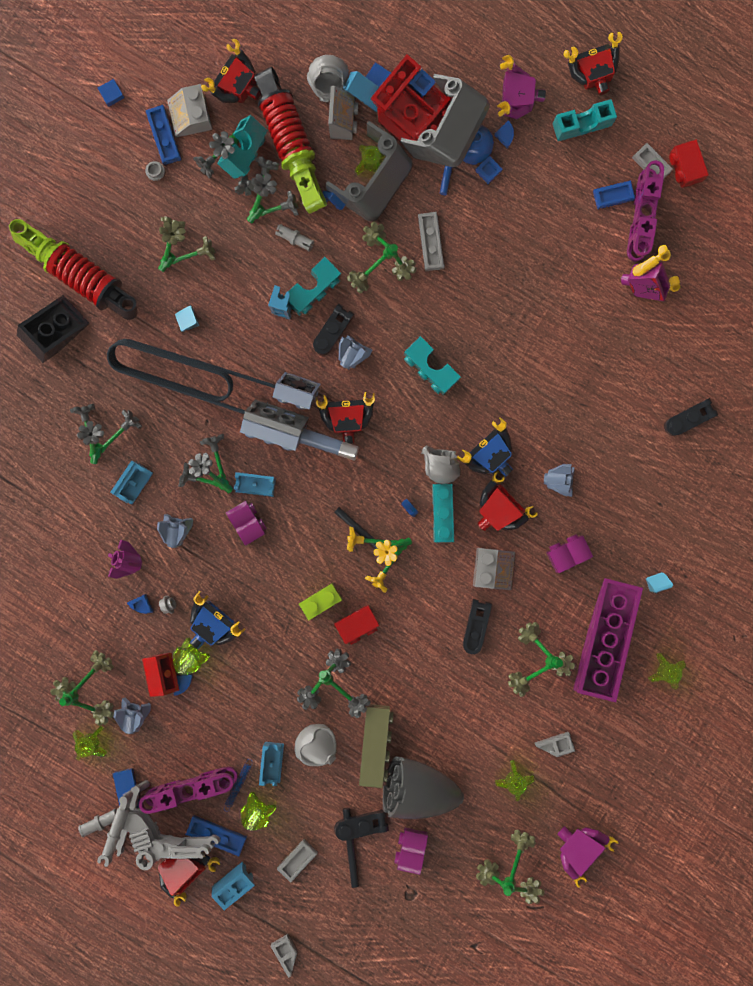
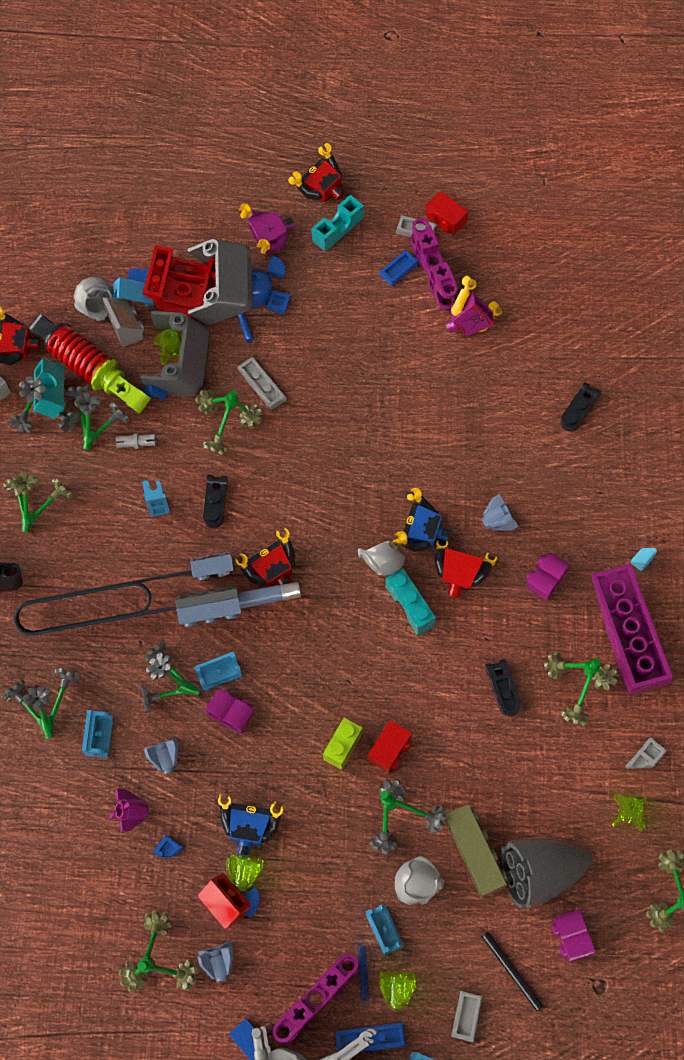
camera: 30 degrees left, 20 degrees down
clear neon green brick [72,726,107,761] -> none
light grey plate [159,596,176,614] -> none
medium azure slope [175,306,199,332] -> none
teal arch [284,257,341,316] -> none
black bar [334,507,379,549] -> none
black plate [334,810,389,841] -> none
sand blue brick [338,335,373,370] -> none
yellow plant [347,527,412,593] -> none
blue tile [401,498,419,517] -> none
teal arch [404,336,461,395] -> none
blue tile [409,69,436,98] -> none
light grey slope [473,548,515,590] -> none

